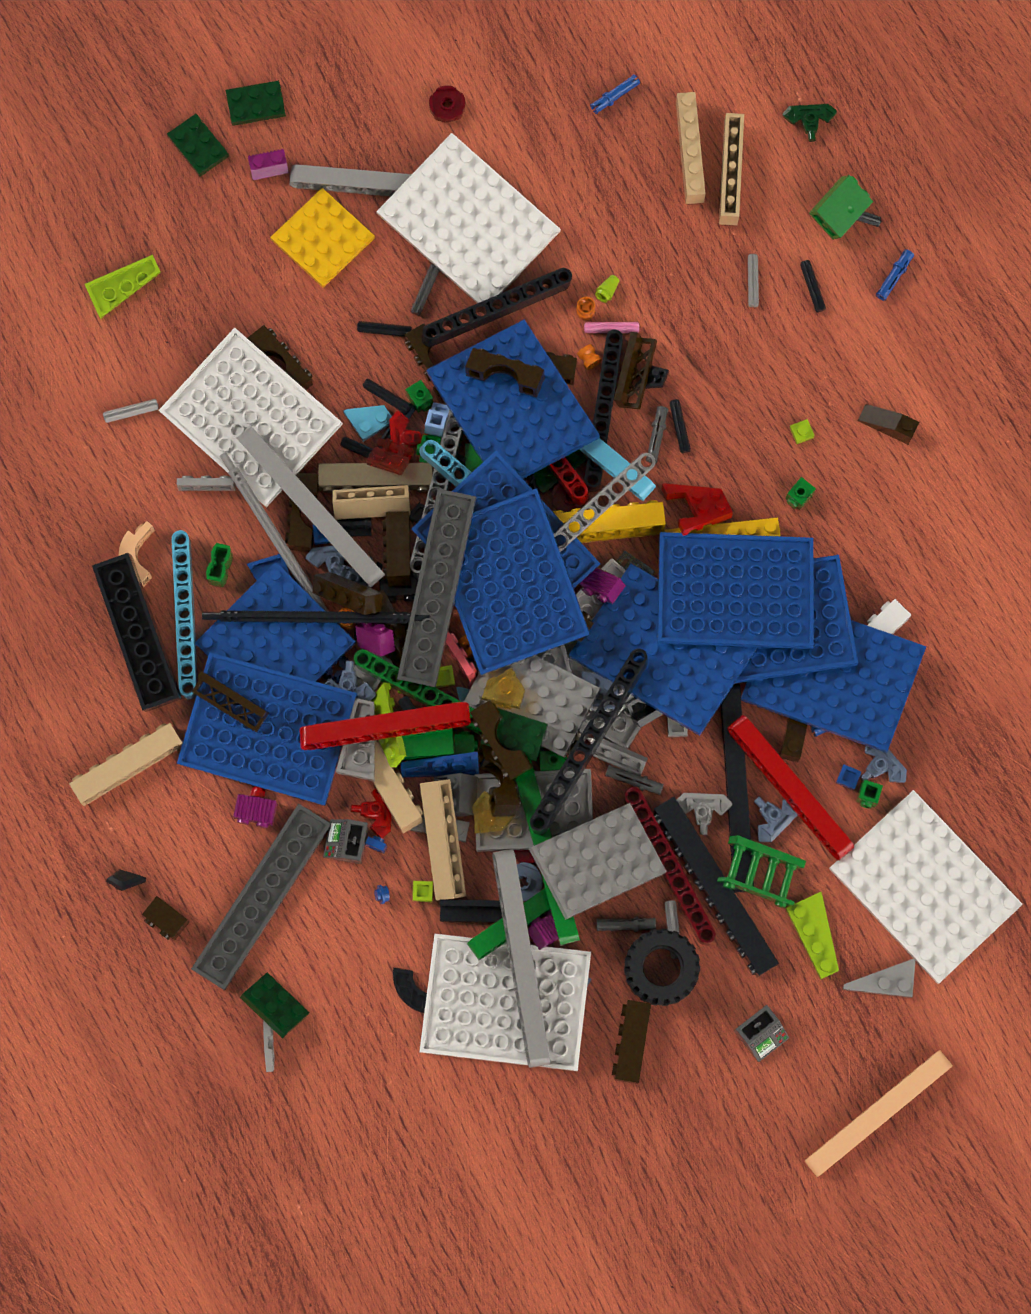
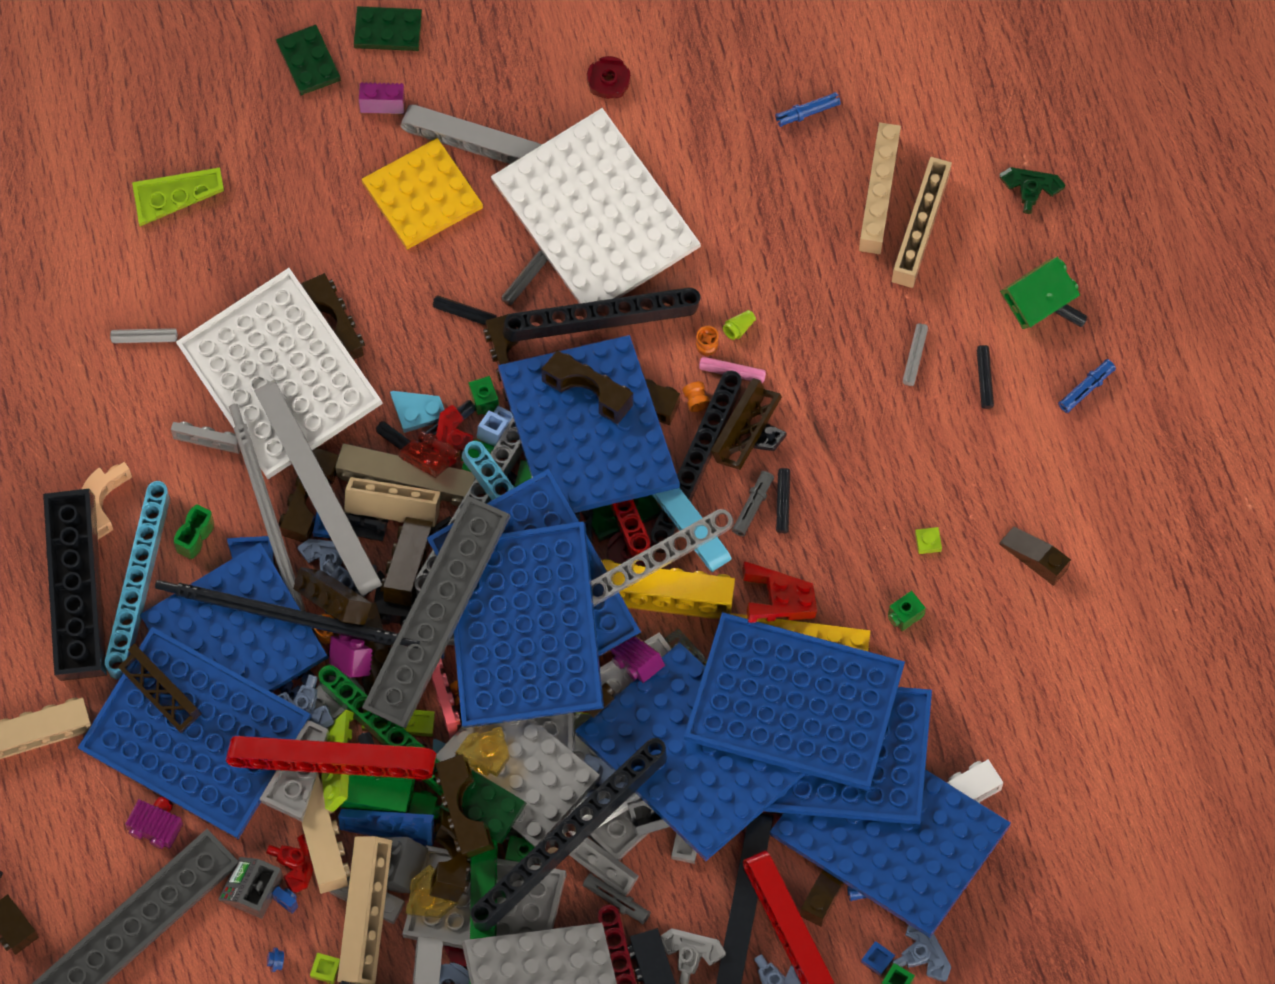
camera: 15 degrees right, 10 degrees down
black axle [363,379,411,413] -> none

